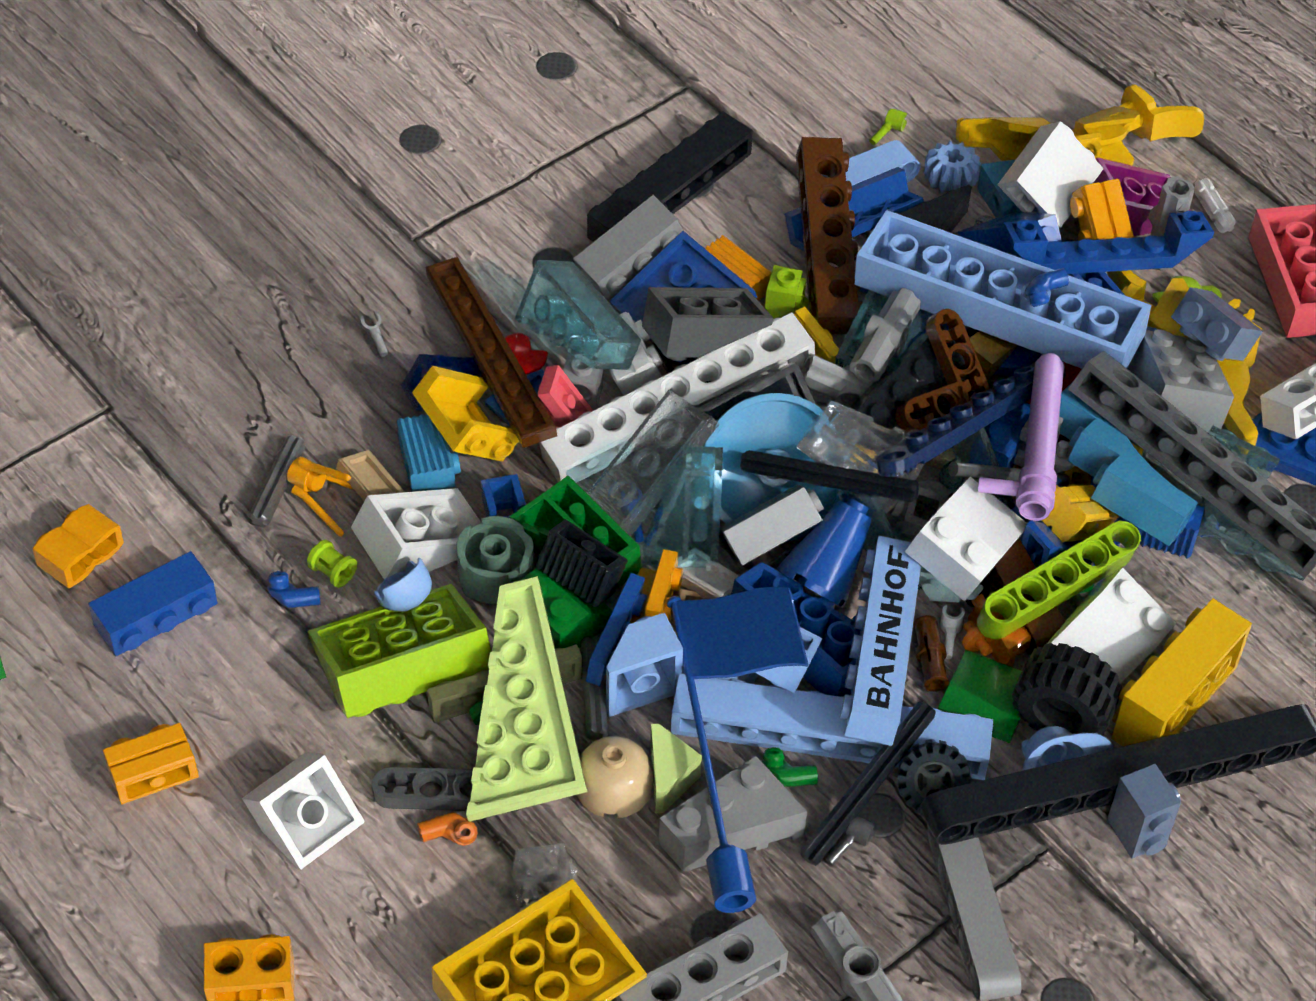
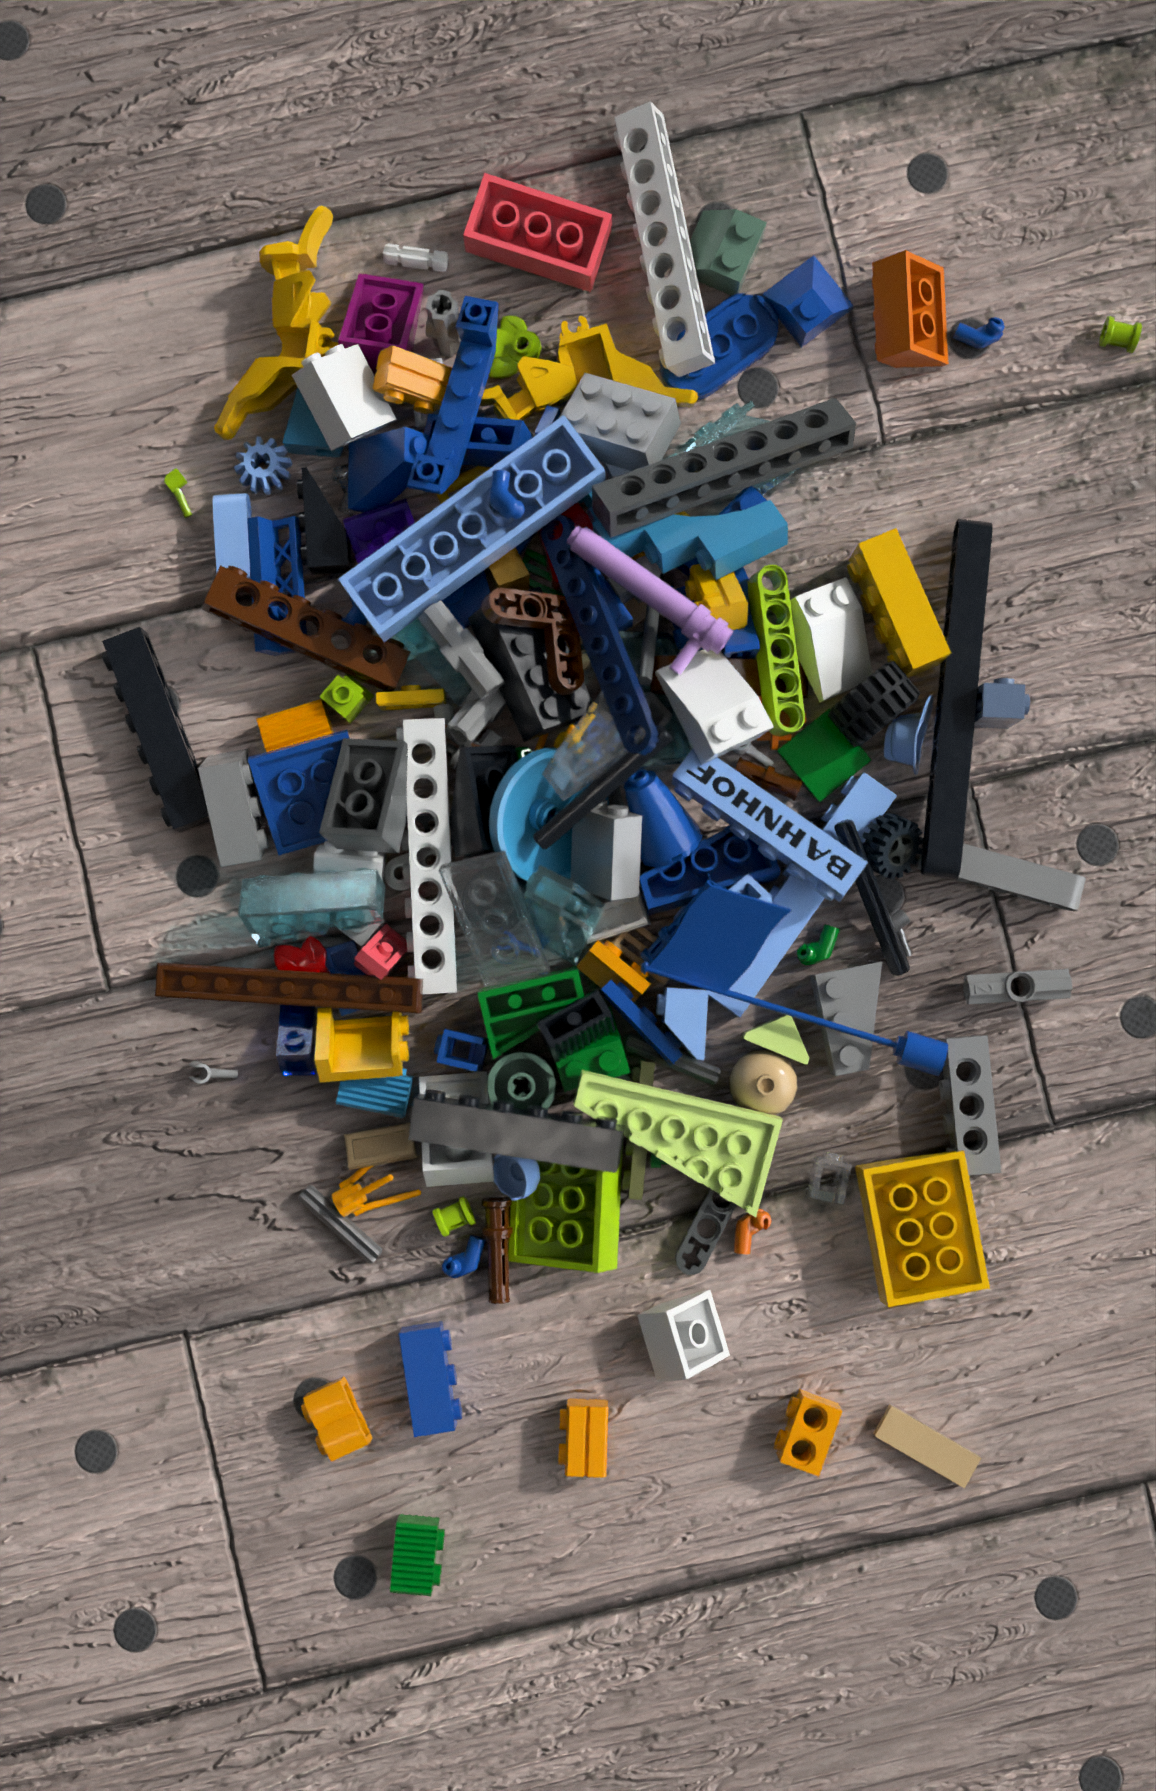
camera: 60 degrees left, 35 degrees up
sand blue brick [1171,287,1263,361] -> none
none -> black brick [408,1090,625,1173]
none -> reddish brown pin [482,1197,513,1304]

